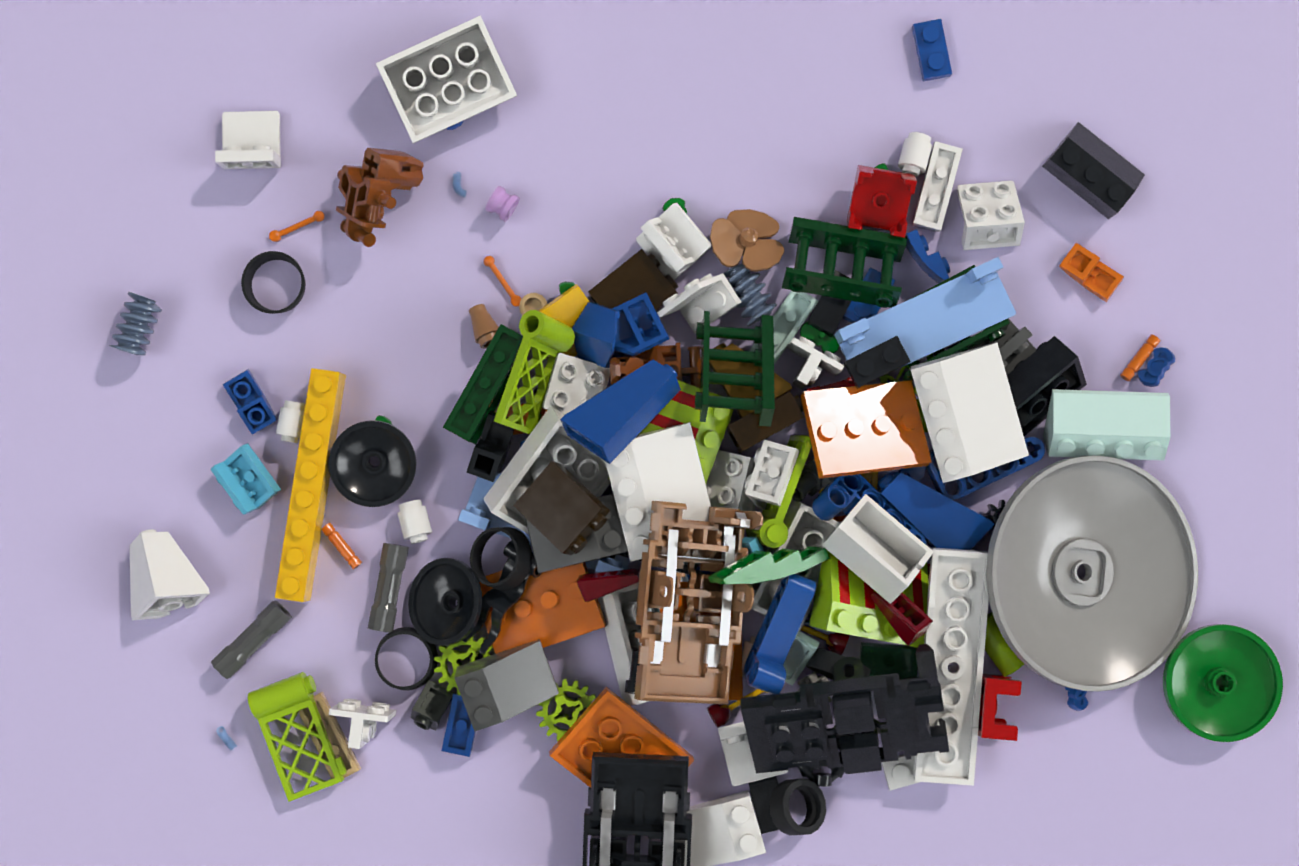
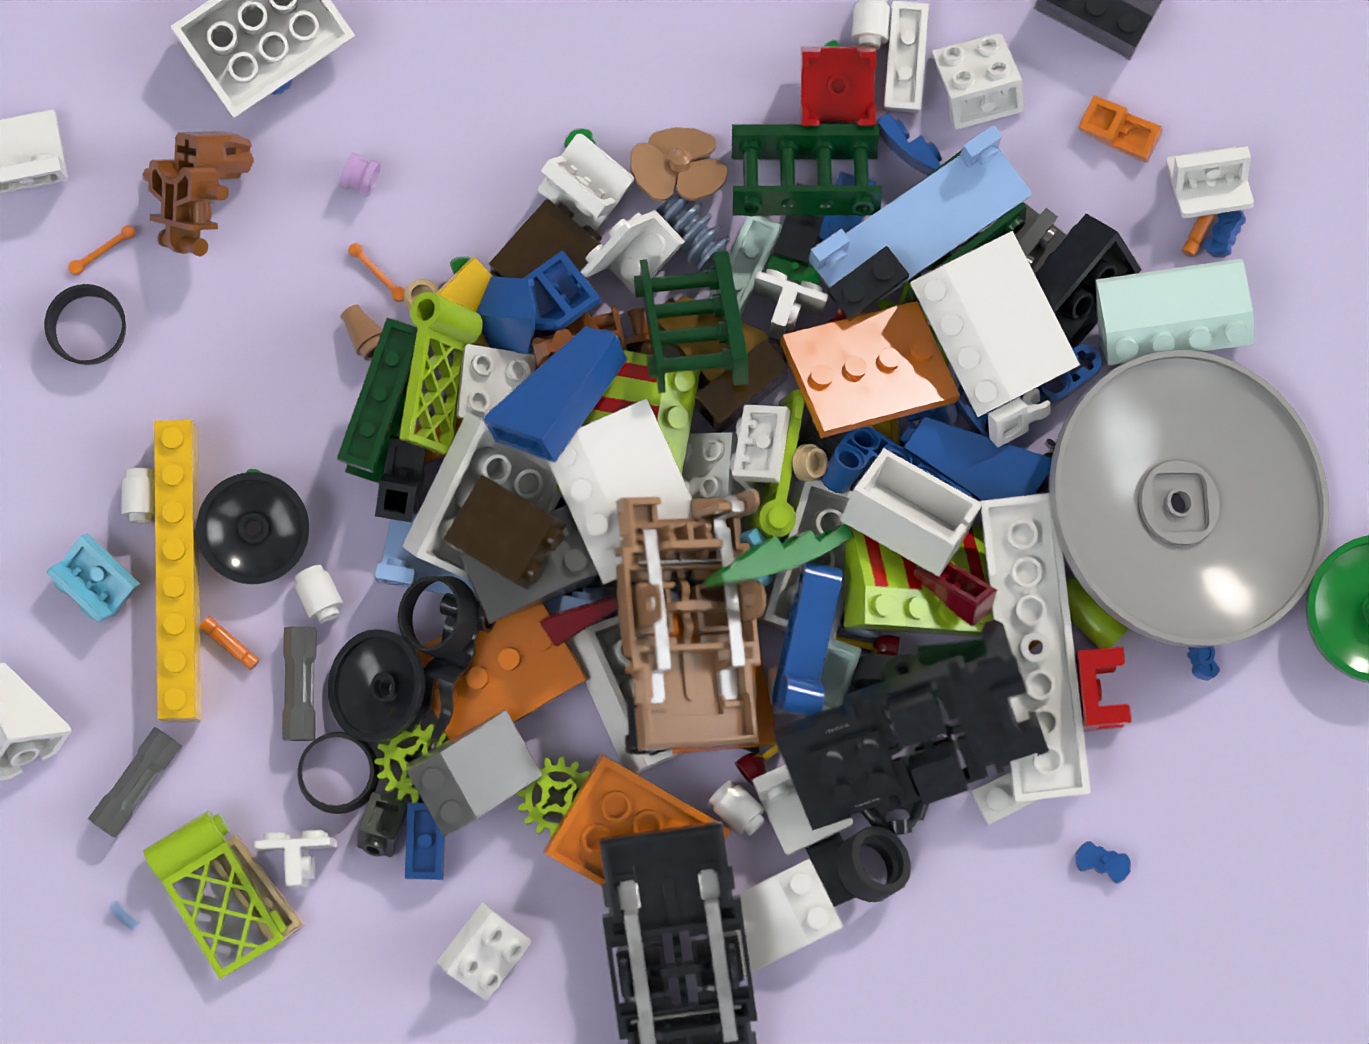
camera: 15 degrees left, 5 degrees down
blue slope [223,369,277,435] -> none
light blue leg [452,172,466,197] -> none
none -> white bracket [436,902,532,1001]
none -> white brick [709,780,765,836]
none -> tan plate [793,444,828,482]
none -> white plate [988,389,1051,447]
none -> blue piece [1075,841,1131,884]
none -> white bracket [1166,146,1254,218]

